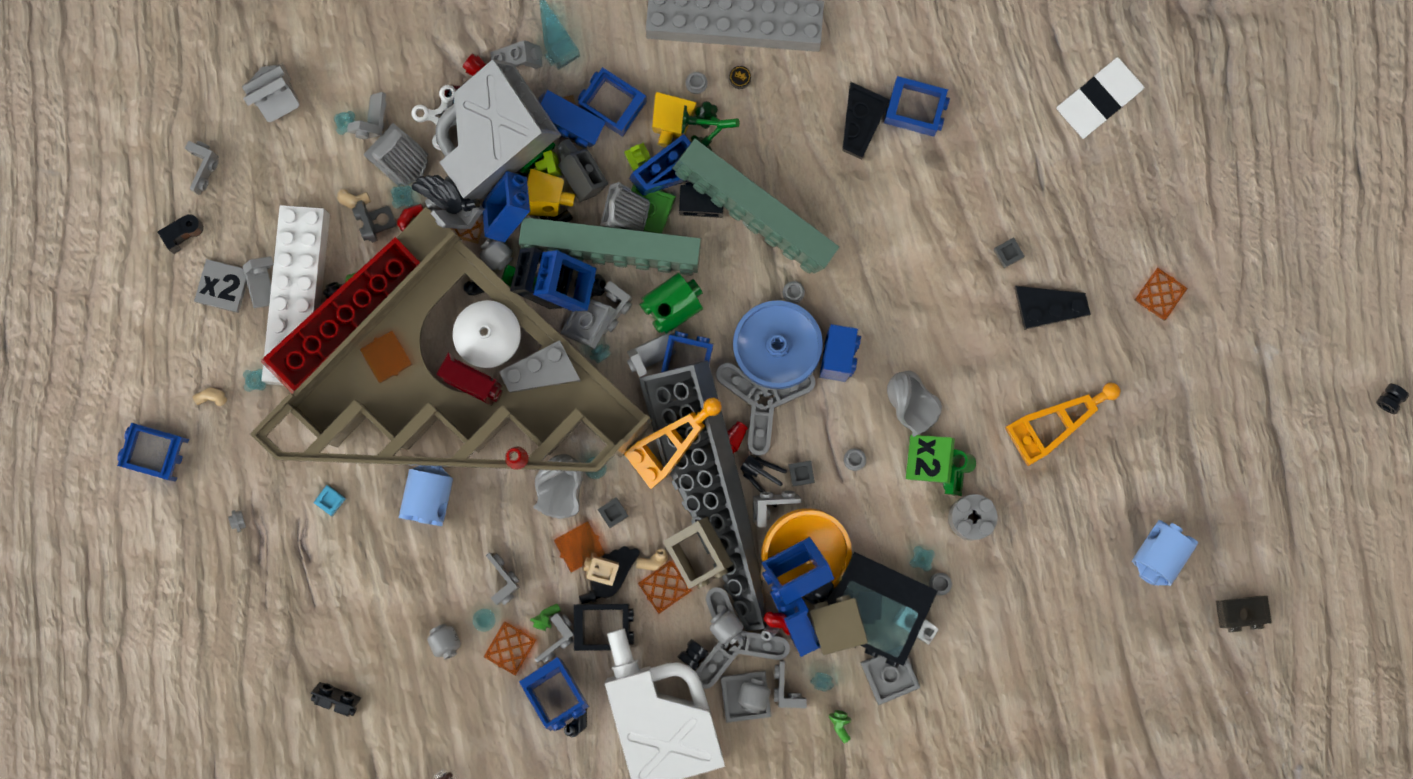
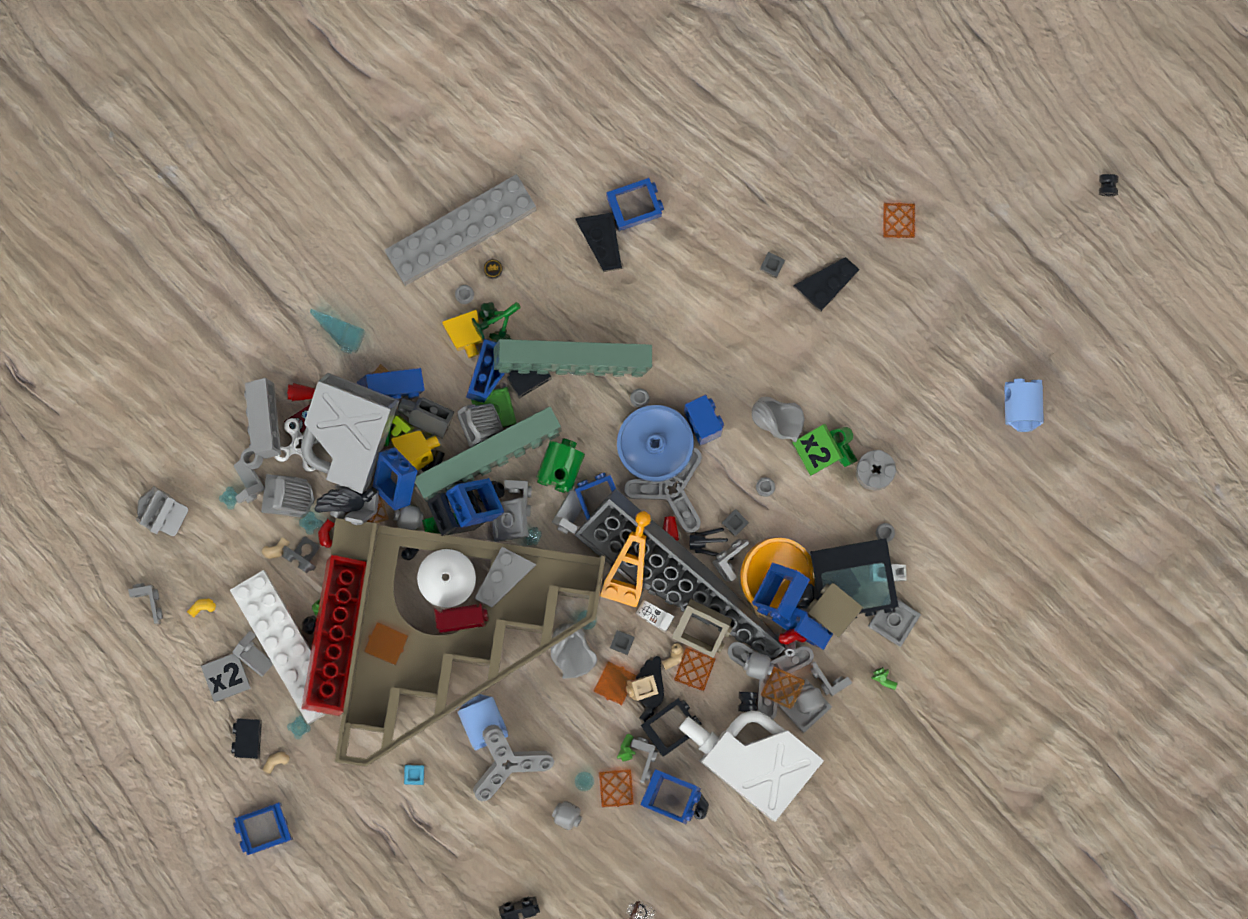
camera: 40 degrees left, 0 degrees up
black leg [157,214,204,254] -> none
light grey plate [228,510,246,532] -> none
light grey bracket [486,552,520,605] -> none
light grey bracket [490,40,543,69] -> none
red cone [505,446,528,470] -> none
blue window [578,67,647,137] -> none
lime tile [624,142,651,171] -> none
clear light blue plate [810,673,834,692] -> none
clear light blue plate [910,546,935,571] -> none
light orange plate [1004,383,1121,466] -> none
white sticker [1056,57,1145,139] -> none
clear smoke brick [1216,596,1272,632] -> none
none -> yellow arm [187,599,216,618]
none -> black brick [231,718,262,759]
none -> light grey hinge [241,378,281,469]
none -> light grey piece [473,725,554,801]
none -> white leg [635,600,674,633]
none -> clear orange window [761,667,805,709]

